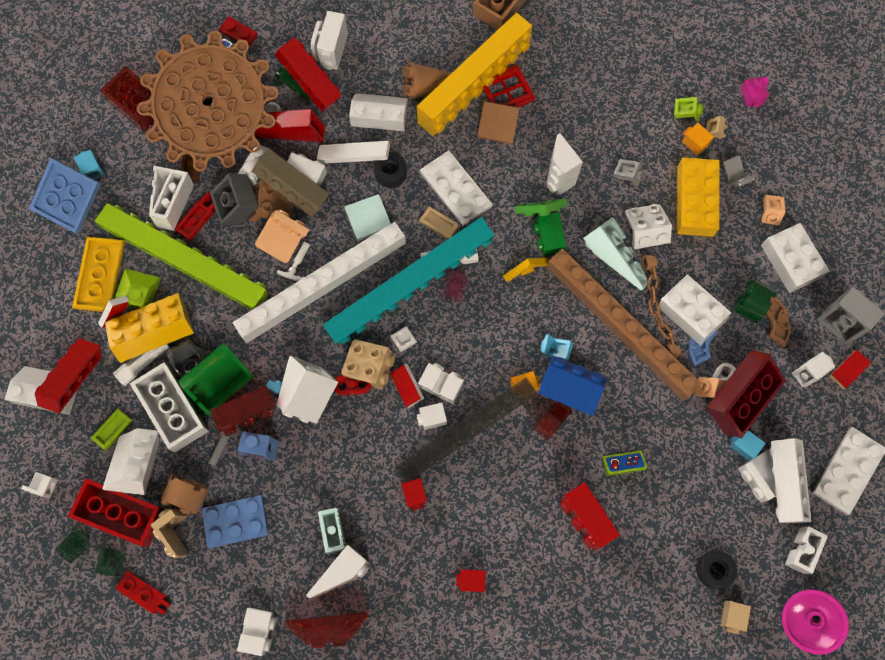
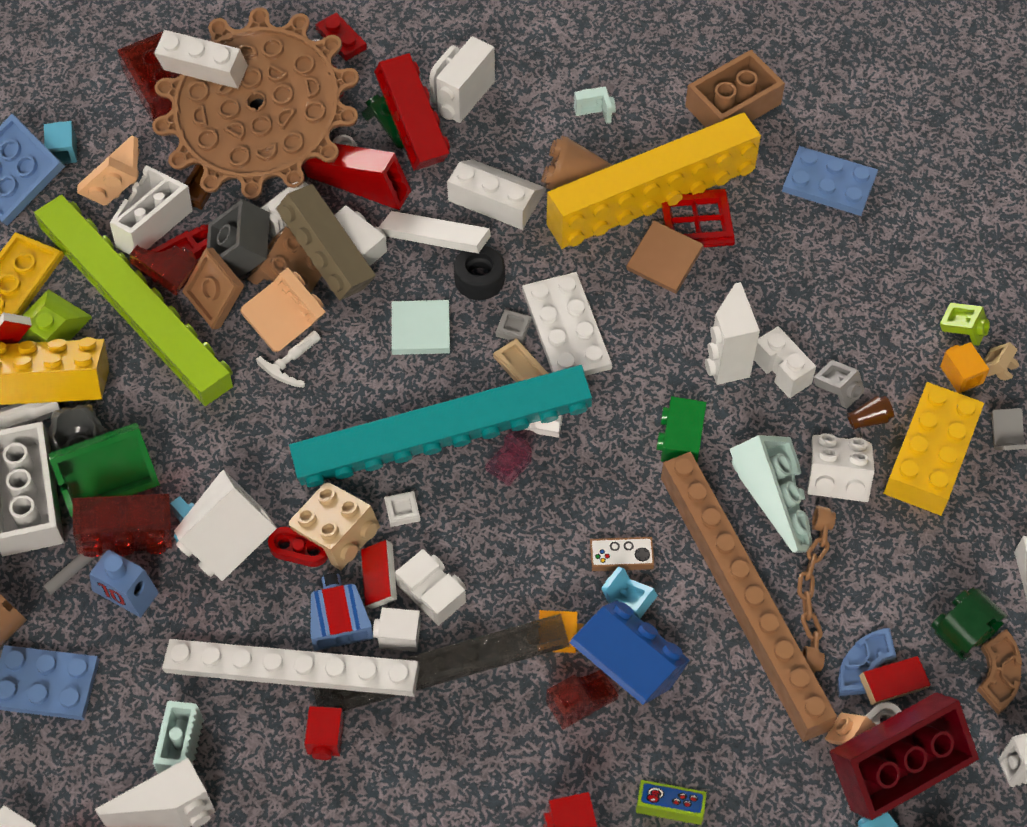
camera: 20 degrees right, 15 degrees down
white brick [232,222,406,344] -> none
yellow tile [503,258,549,282] -> none
bright green plate [515,199,567,216] -> none
white brick [659,274,731,345] -> none
none -> light nougat bracket [77,135,140,205]
none -> clear red arch [130,245,198,296]
none -> white brick [154,30,248,89]
none -> white plate [162,639,420,696]
none -> medium nougat tile [182,248,244,329]
none -> torso [311,573,373,651]
none -> light grey tile [496,309,532,344]
none -> light aqua bracket [574,86,616,124]
none -> tile [590,537,654,571]
none -> white brick [754,326,816,398]
none -> medium blue plate [782,146,878,216]
none -> reddish brown cone [847,396,894,430]
none -> red tile [859,656,931,705]

